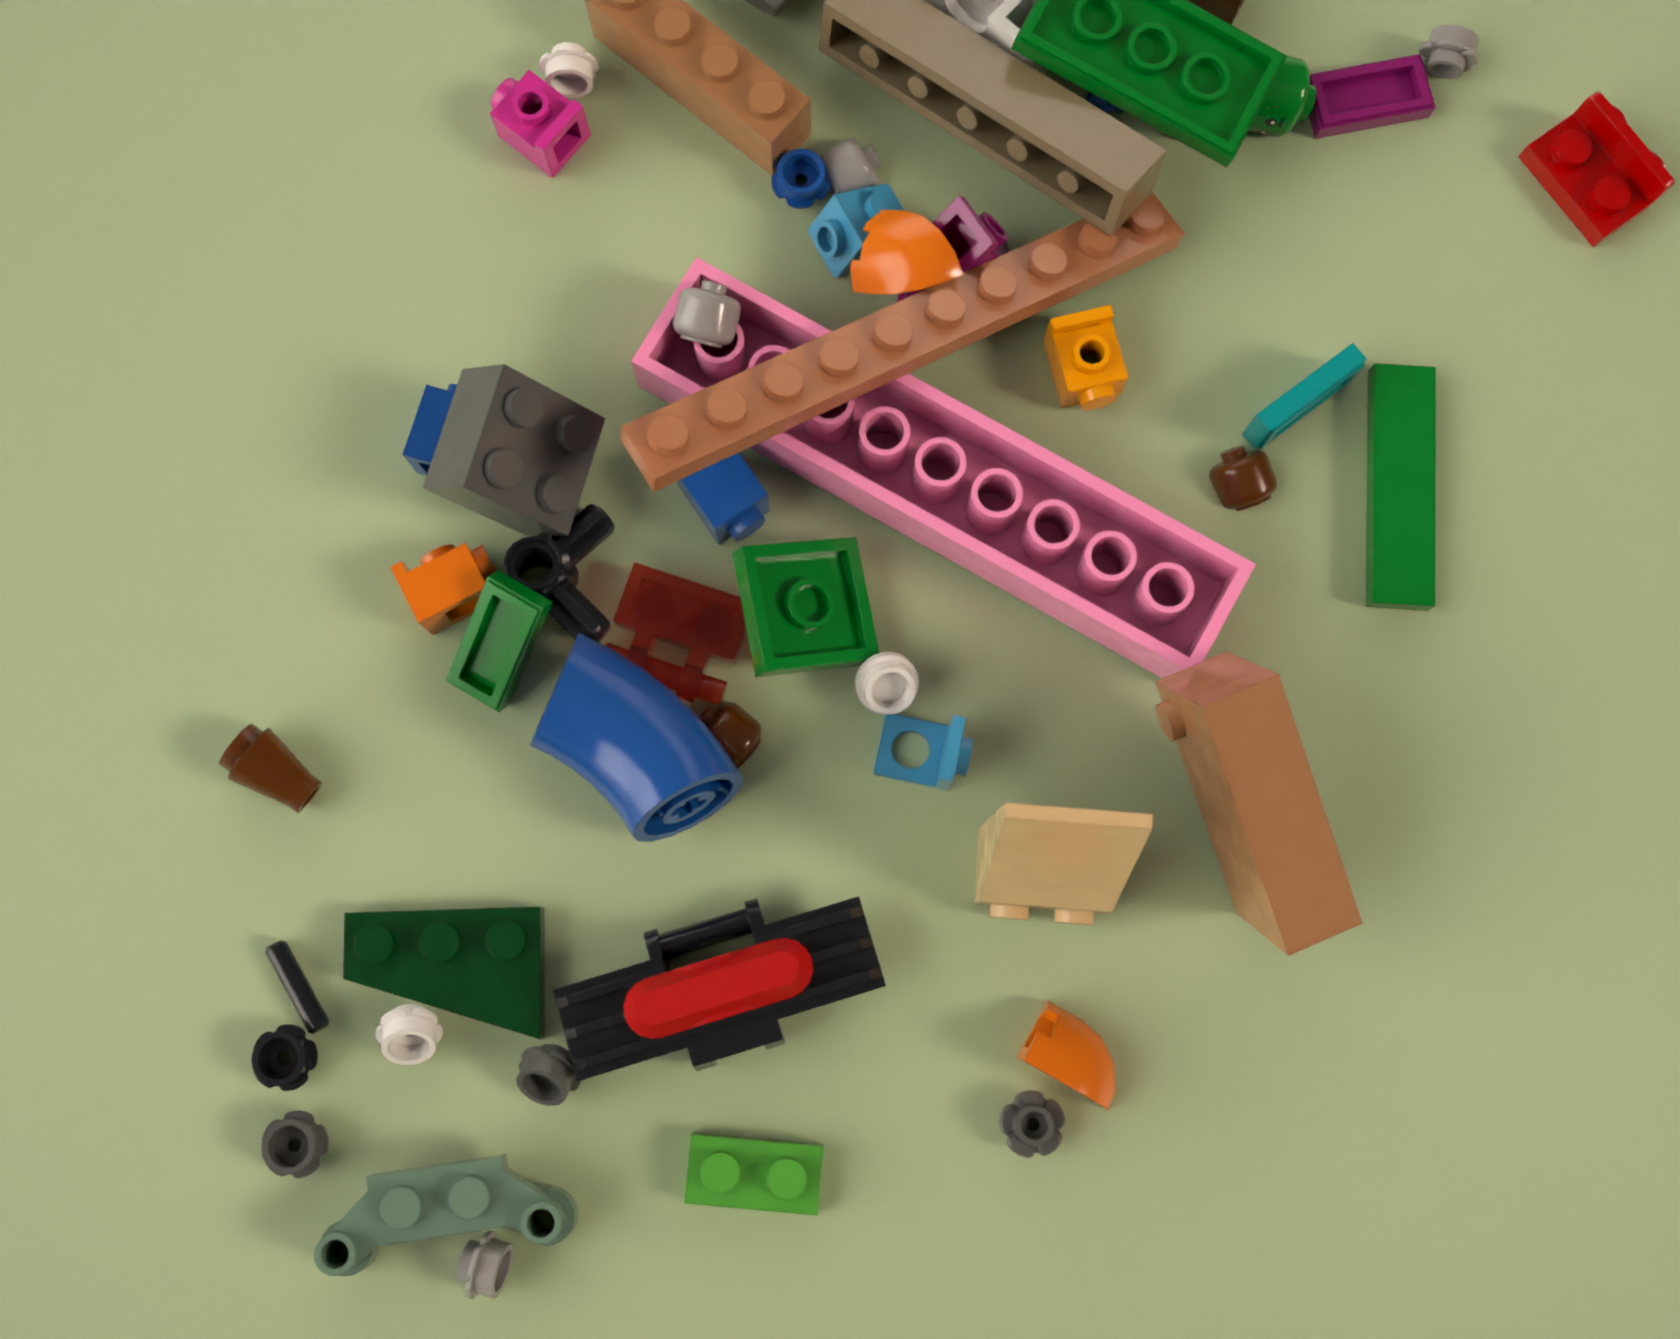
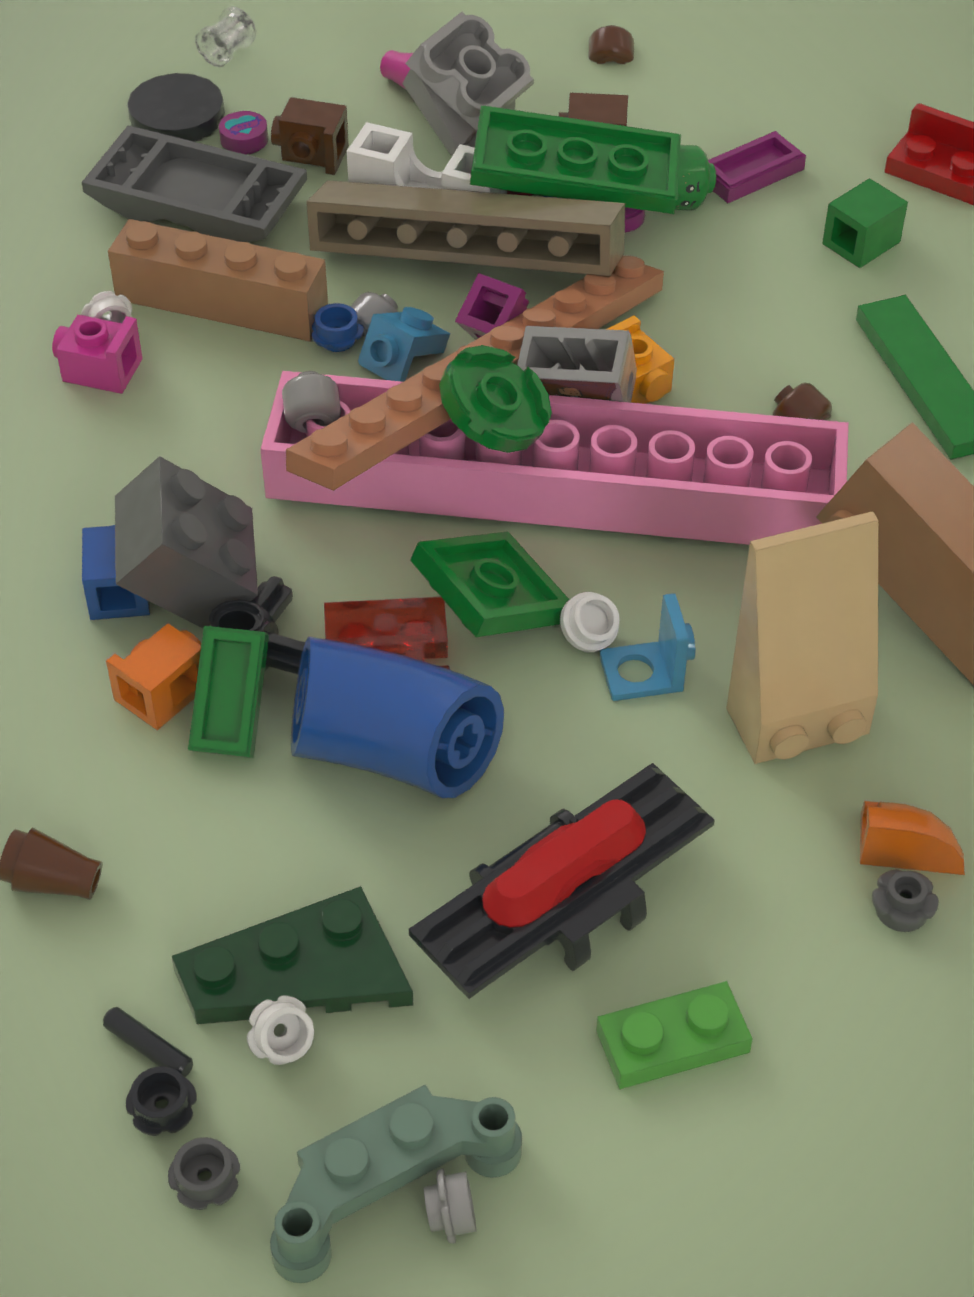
camera: 20 degrees left, 30 degrees down
dark grey plate [516,1044,581,1106] -> none
blue brick [677,453,770,545] -> none
orange brick [850,209,963,294] -> none
teal tile [1242,343,1367,450] -> none
light grey plate [1419,25,1480,79] -> none
none -> green tile [439,345,552,453]
none -> light grey torso [517,326,637,403]
none -> green brick [822,178,908,268]

